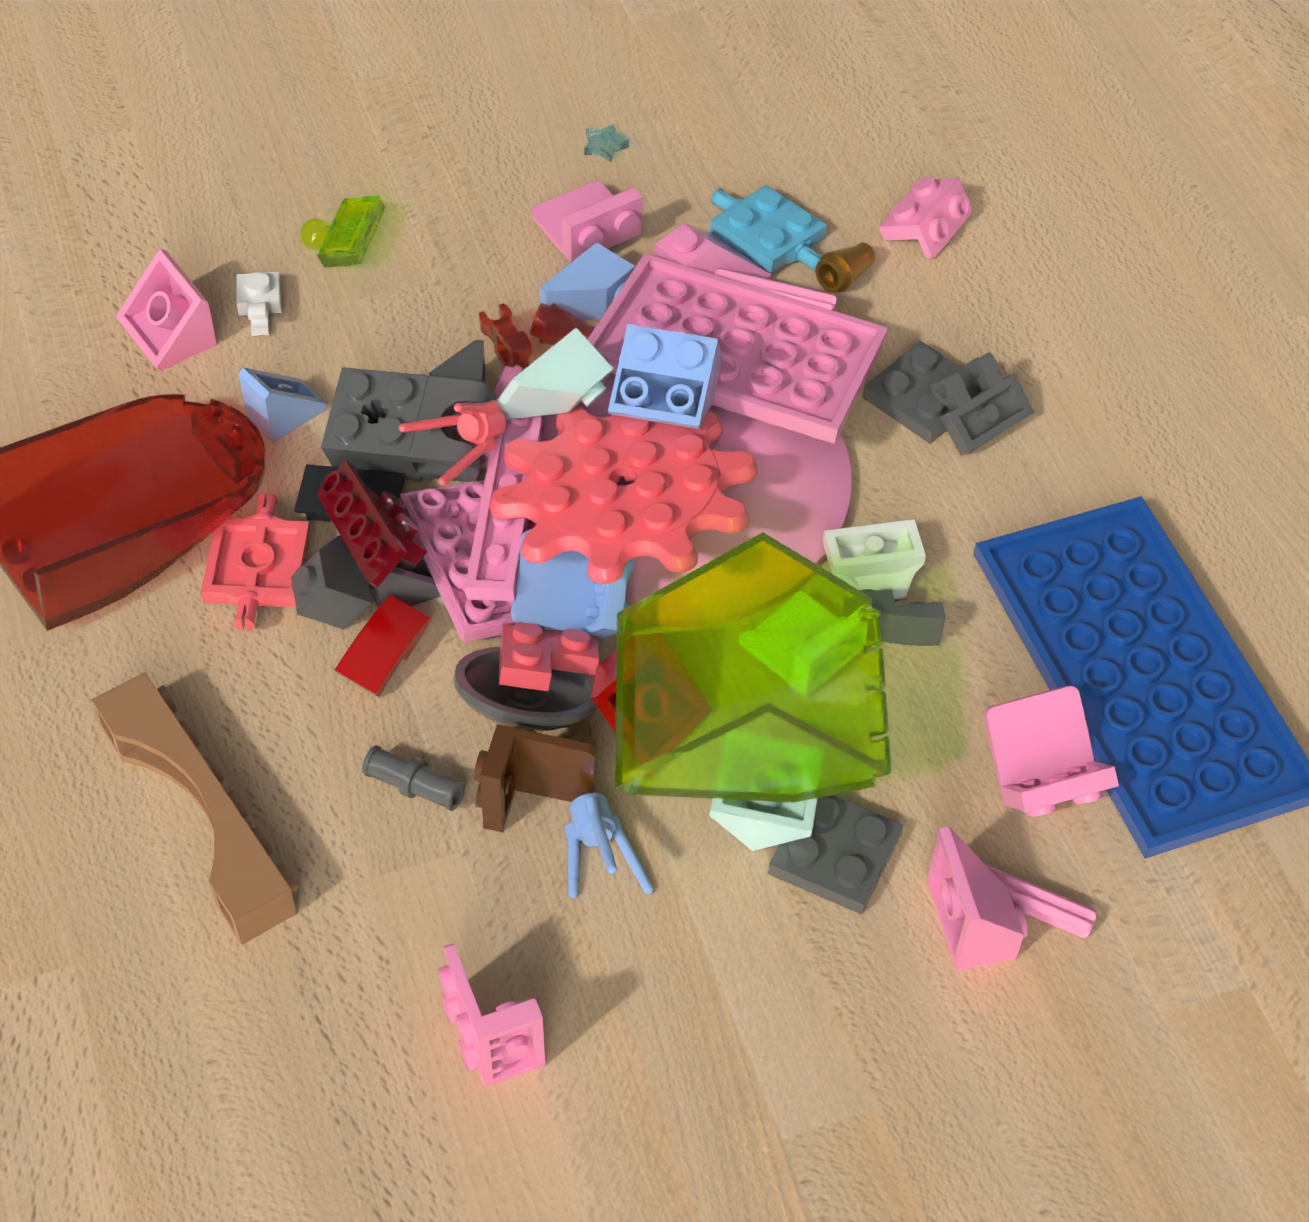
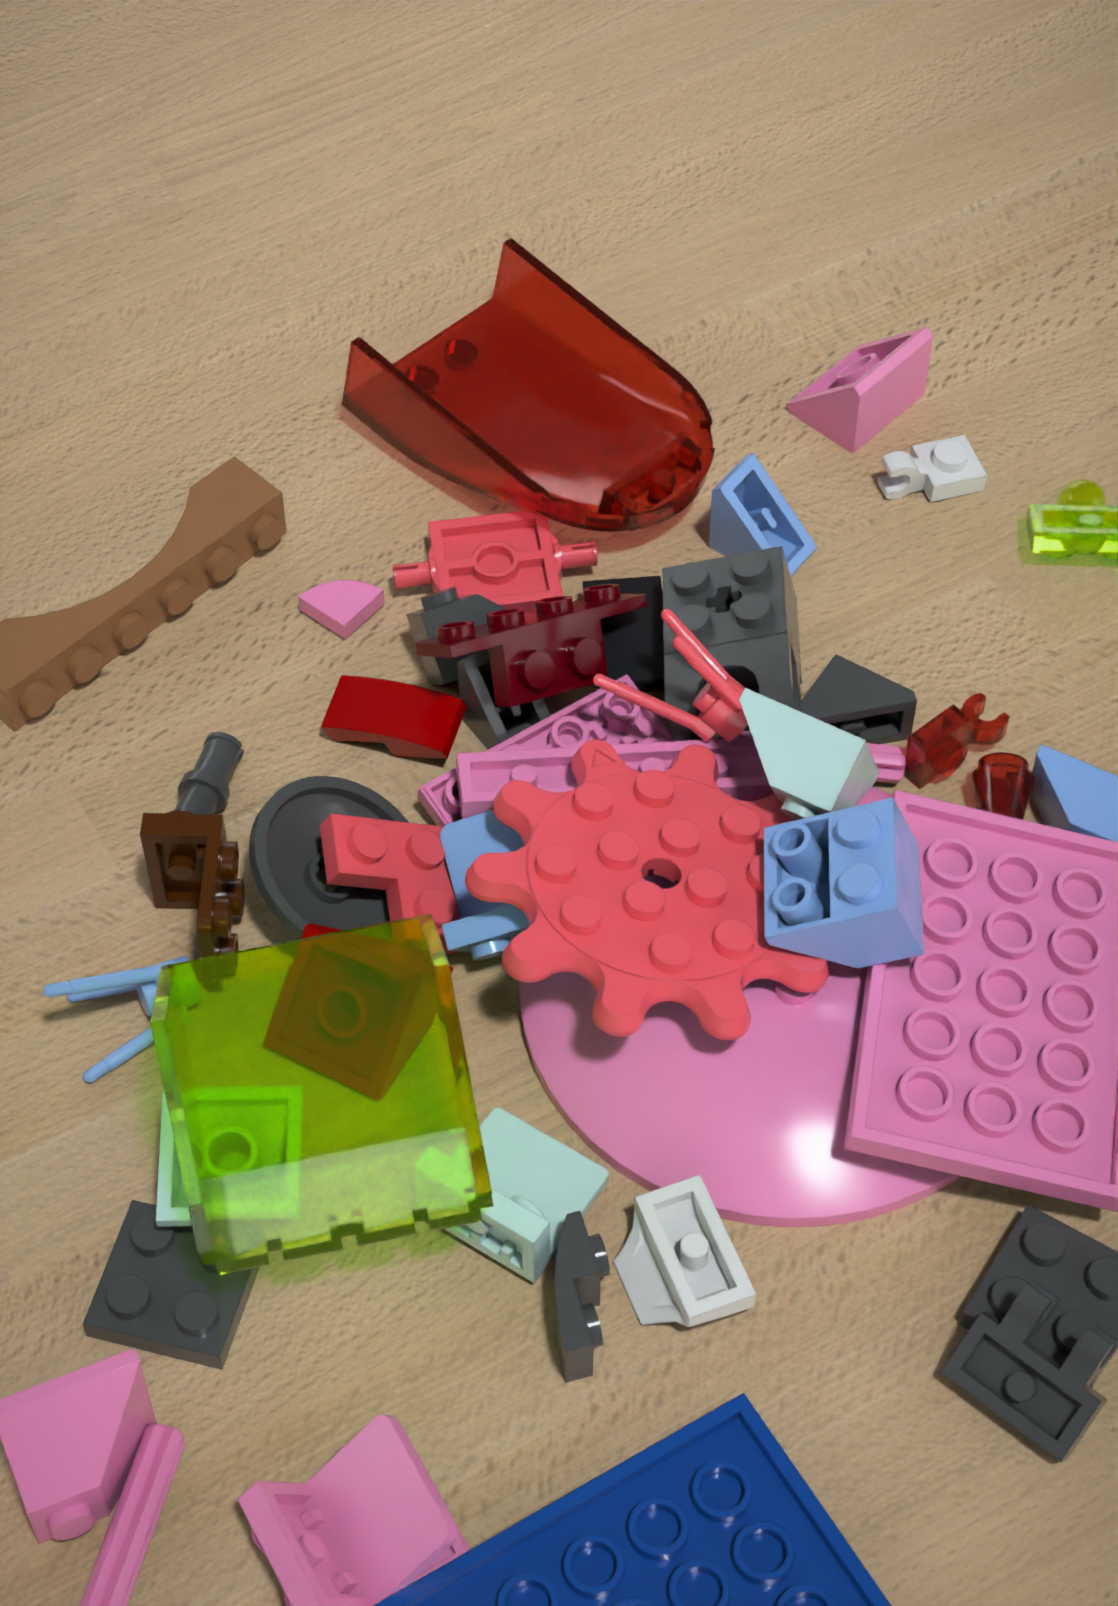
camera: 80 degrees right, 0 degrees up
none -> bright pink tile [299,580,385,639]

